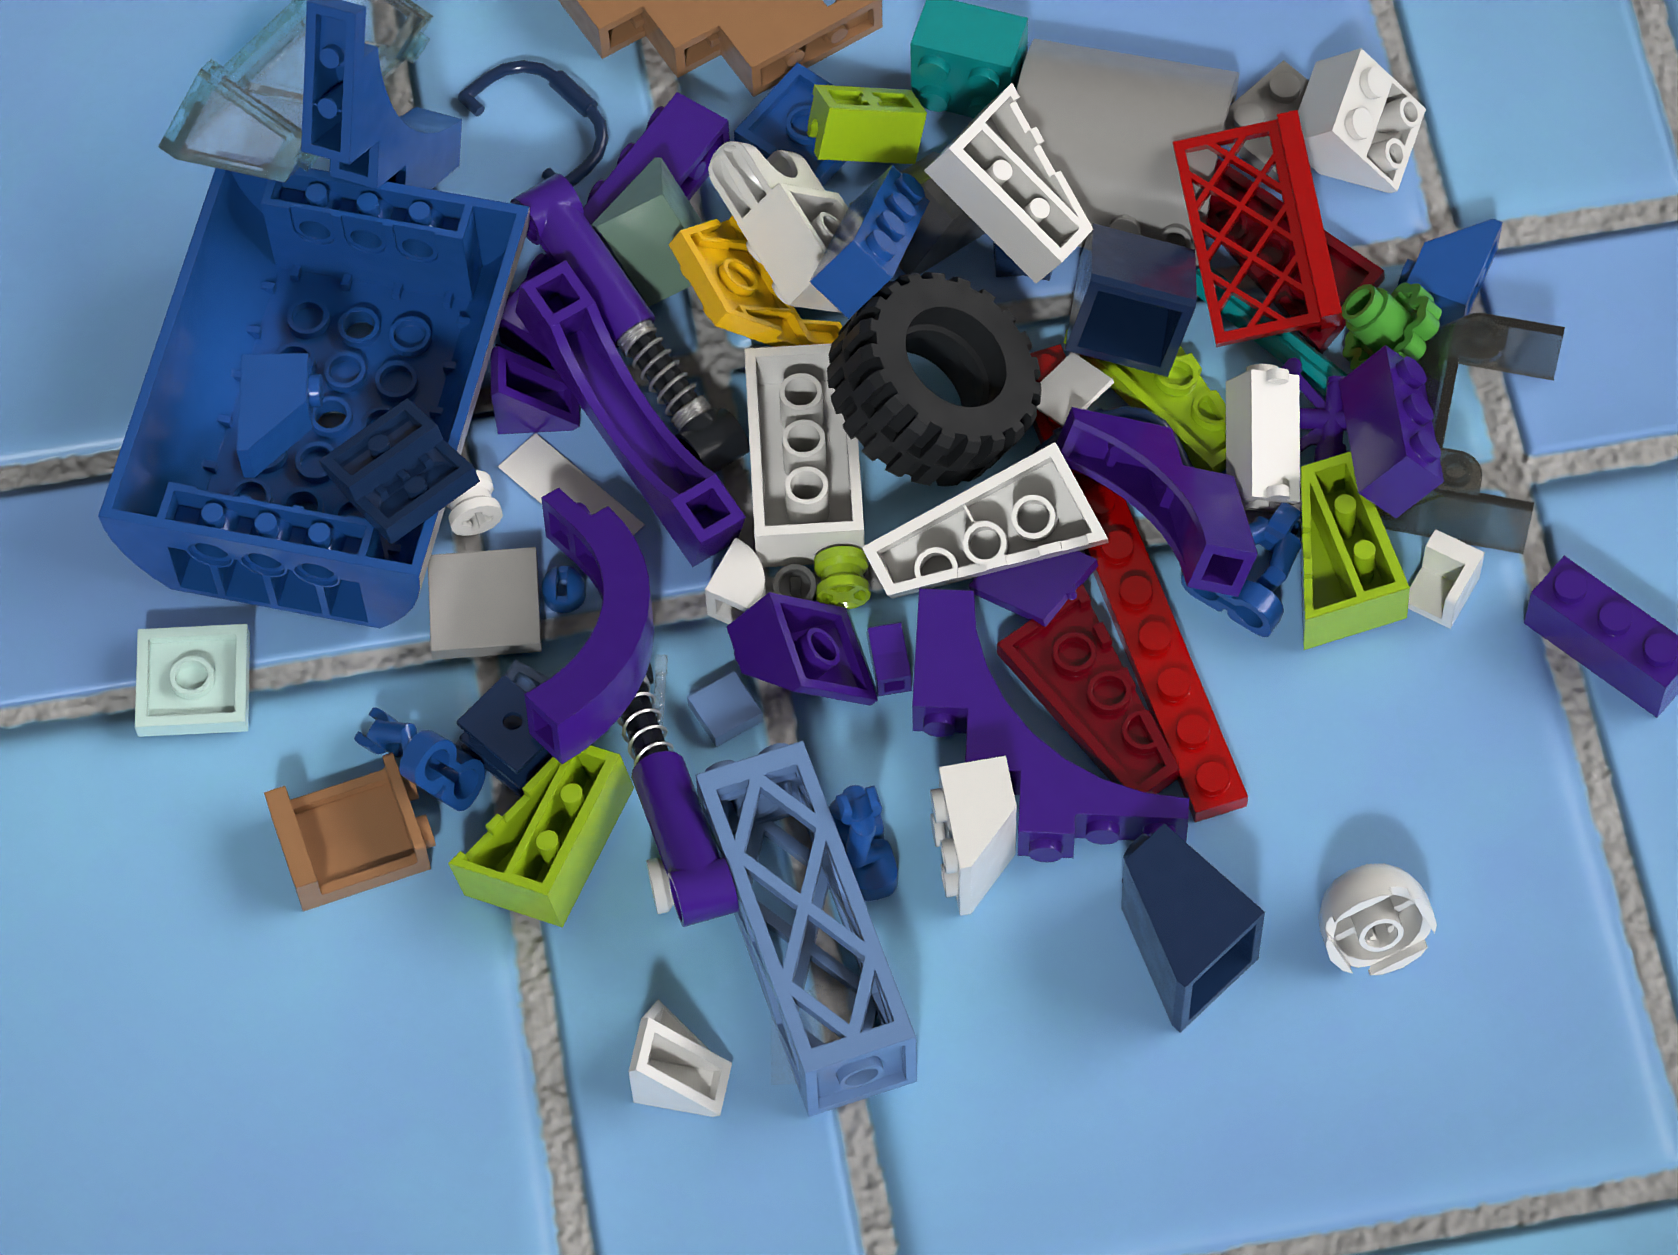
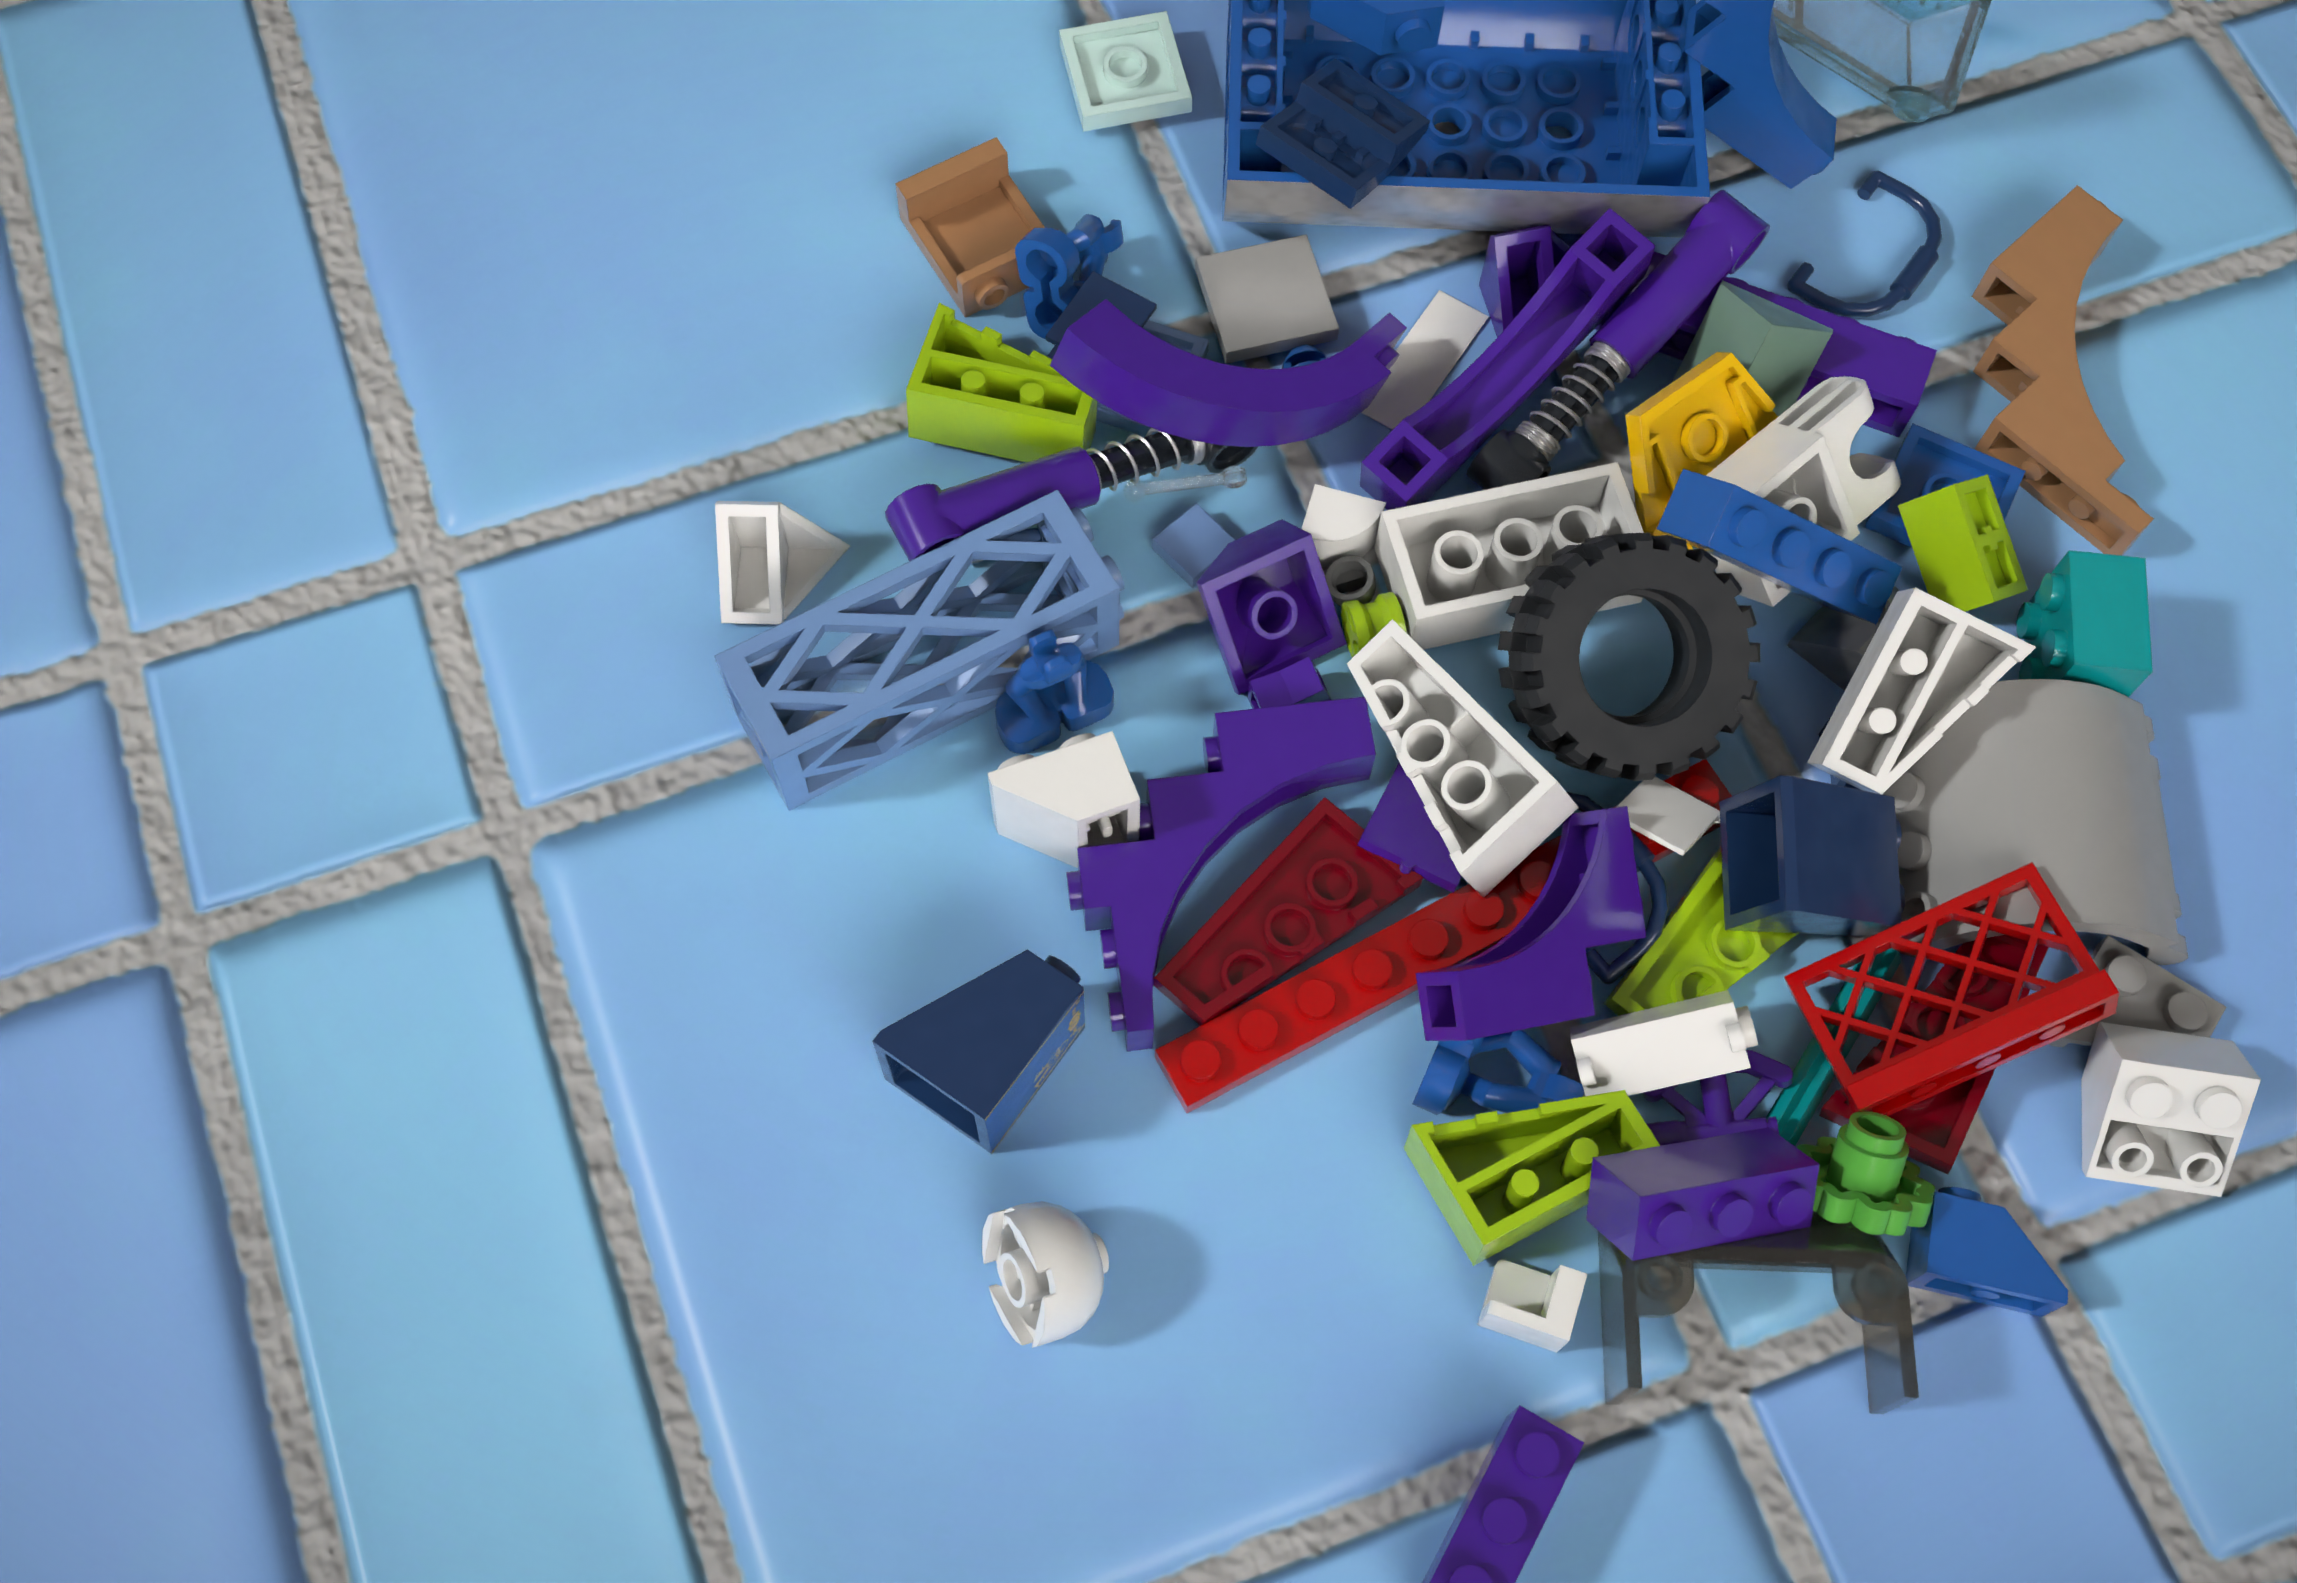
camera: 75 degrees right, 5 degrees up
white wheel [446,470,503,536] -> none

